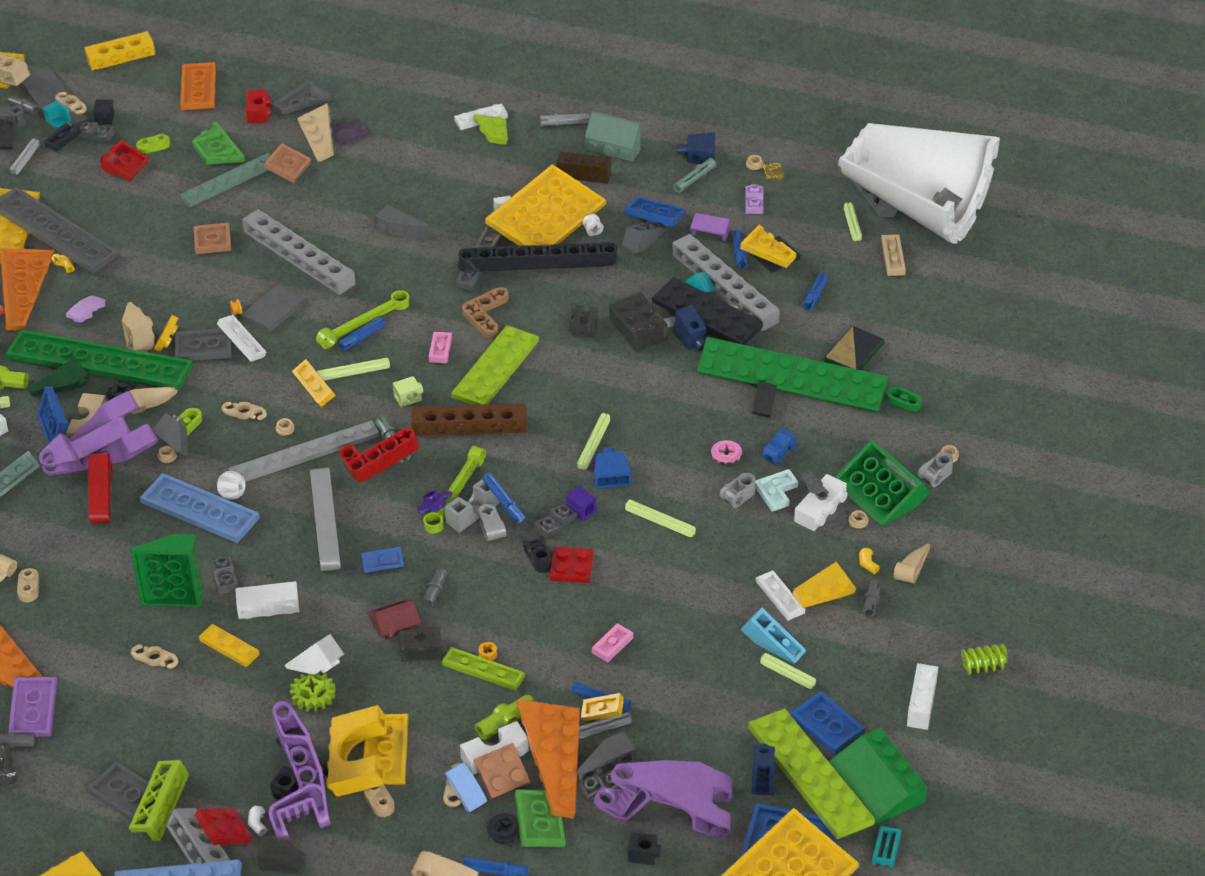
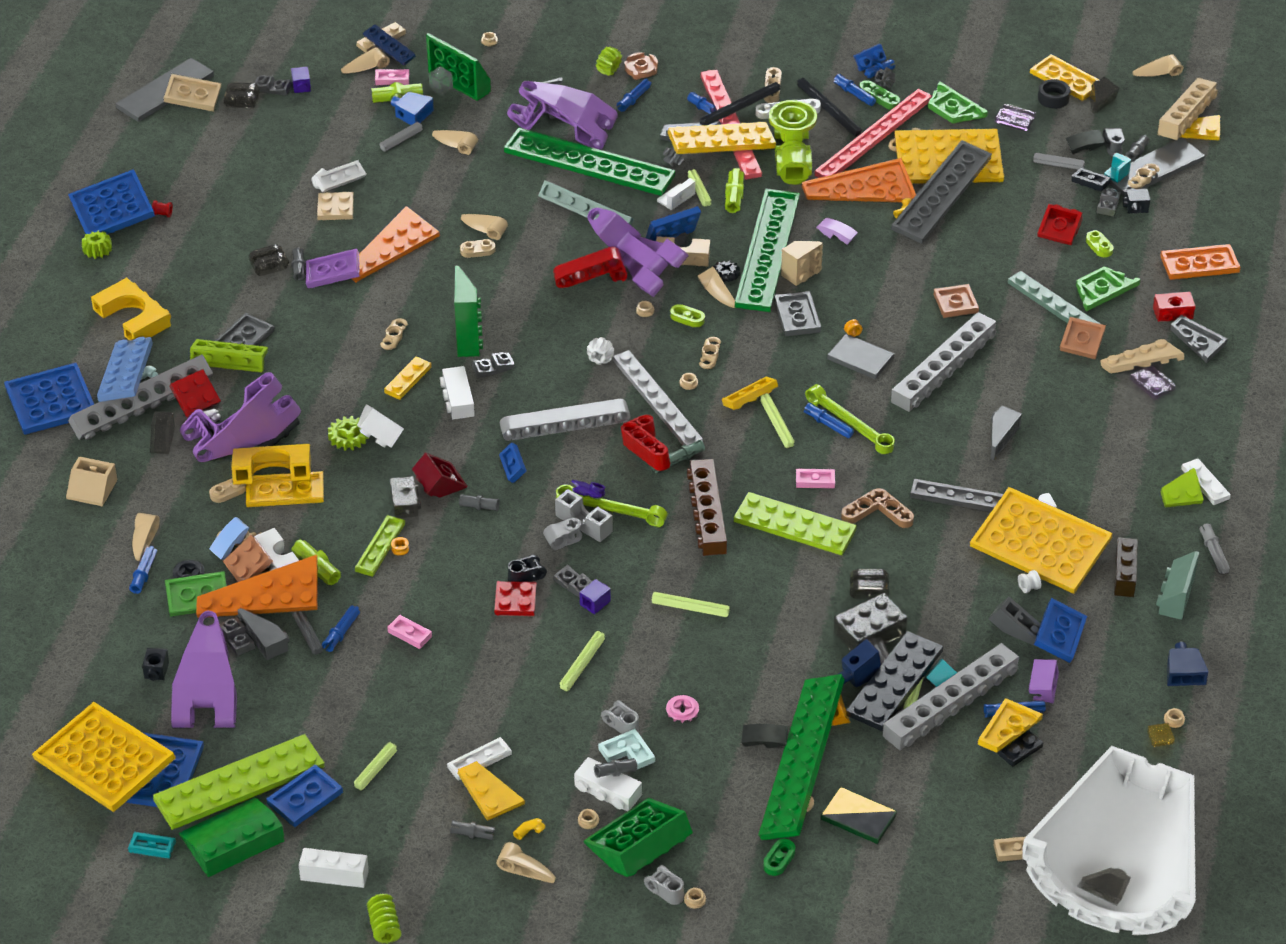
camera: 85 degrees right, 0 degrees up
dark green slope [28,357,89,396] -> none
yellow brick [84,31,155,71] -> none
medium blue plate [140,473,260,543] -> none
yellow plate [153,315,178,352] -> none
dark grey slope [153,413,188,456] -> none
white plate [217,315,267,362] -> none
yellowish green brick [393,376,423,407] -> none
black beam [458,242,618,272] -> none
blue axle [482,472,526,524] -> none
yellow plate [581,693,624,722] -> none
blue torso [594,447,632,489] -> none
sand green pin [673,158,716,193] -> none
medium azure slope [741,608,807,664] -> none
lavender slope [745,184,763,214] -> none
dark blue torso [752,744,775,795] -> none
blue leg [762,428,796,465] -> none
blue axle [802,272,828,311] -> none

